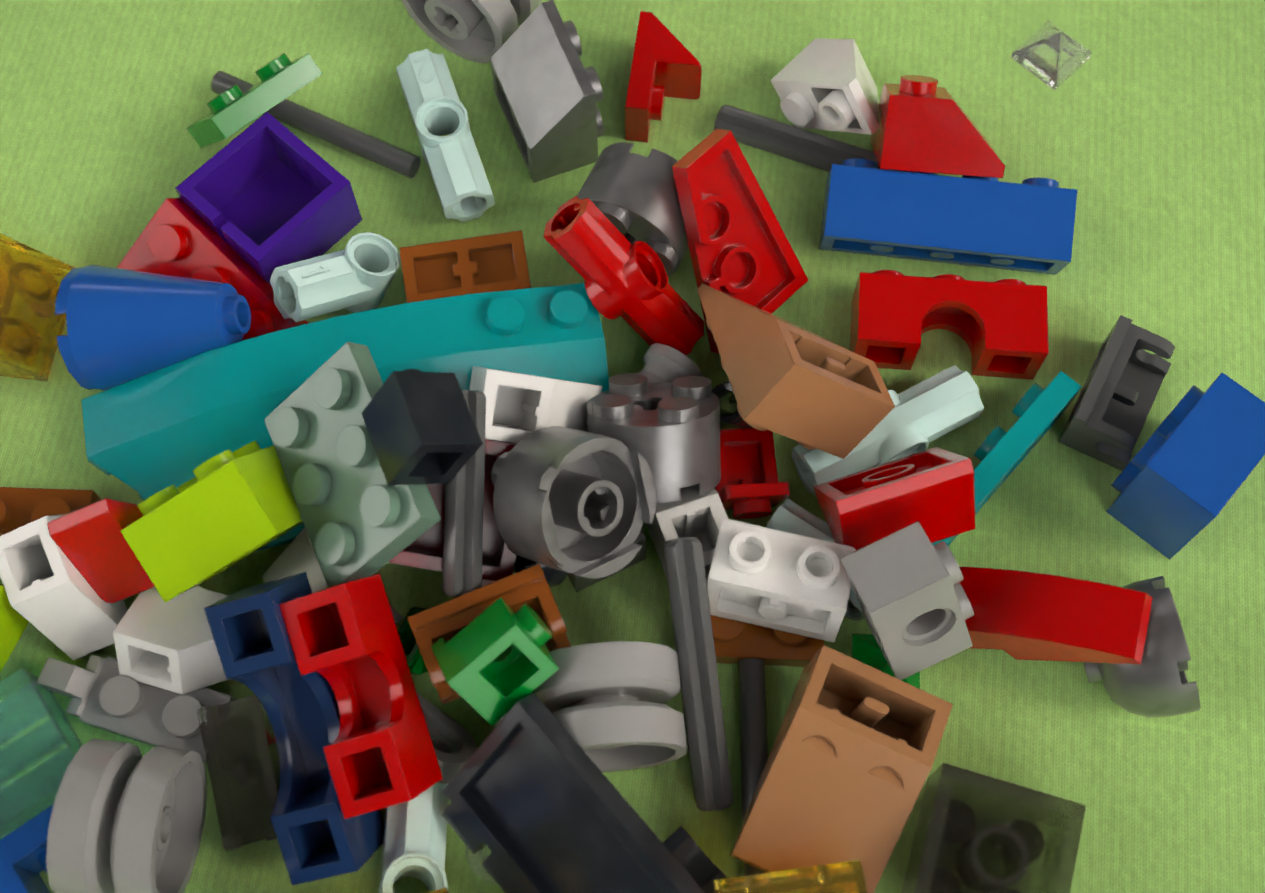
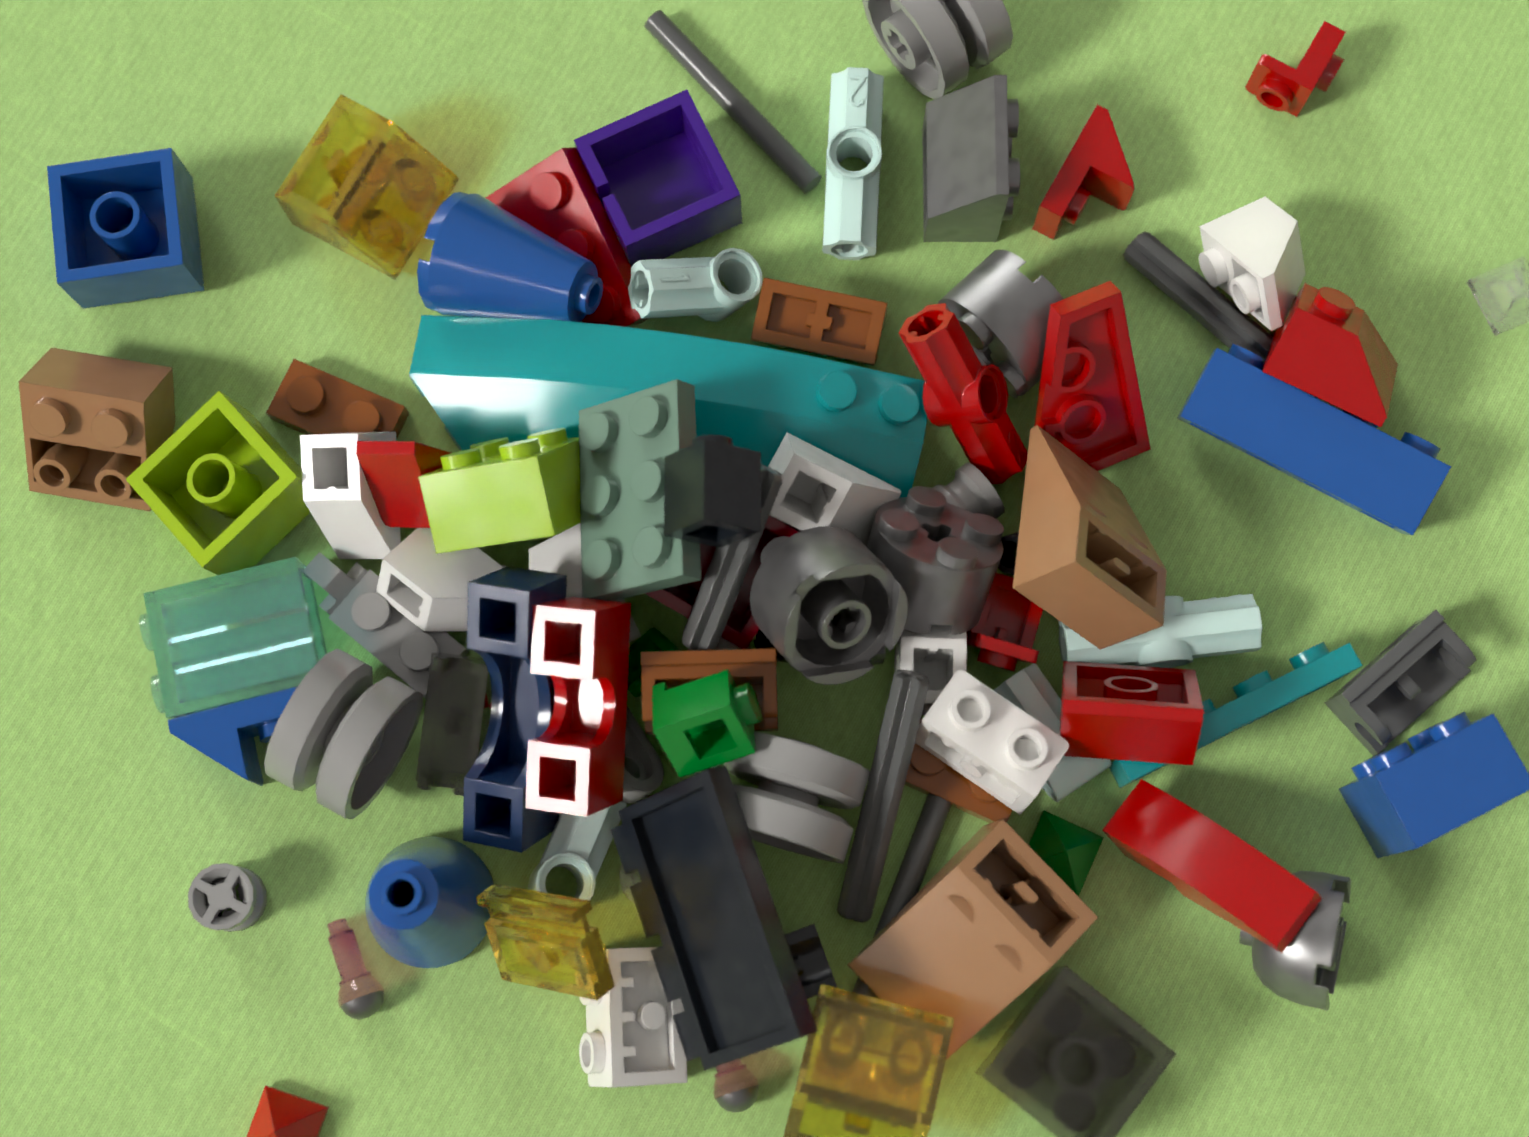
camera: 25 degrees right, 10 degrees up
wing [187,53,322,148] -> none
light grey brick [841,521,975,680] -> none
red arch [850,270,1049,380] -> none

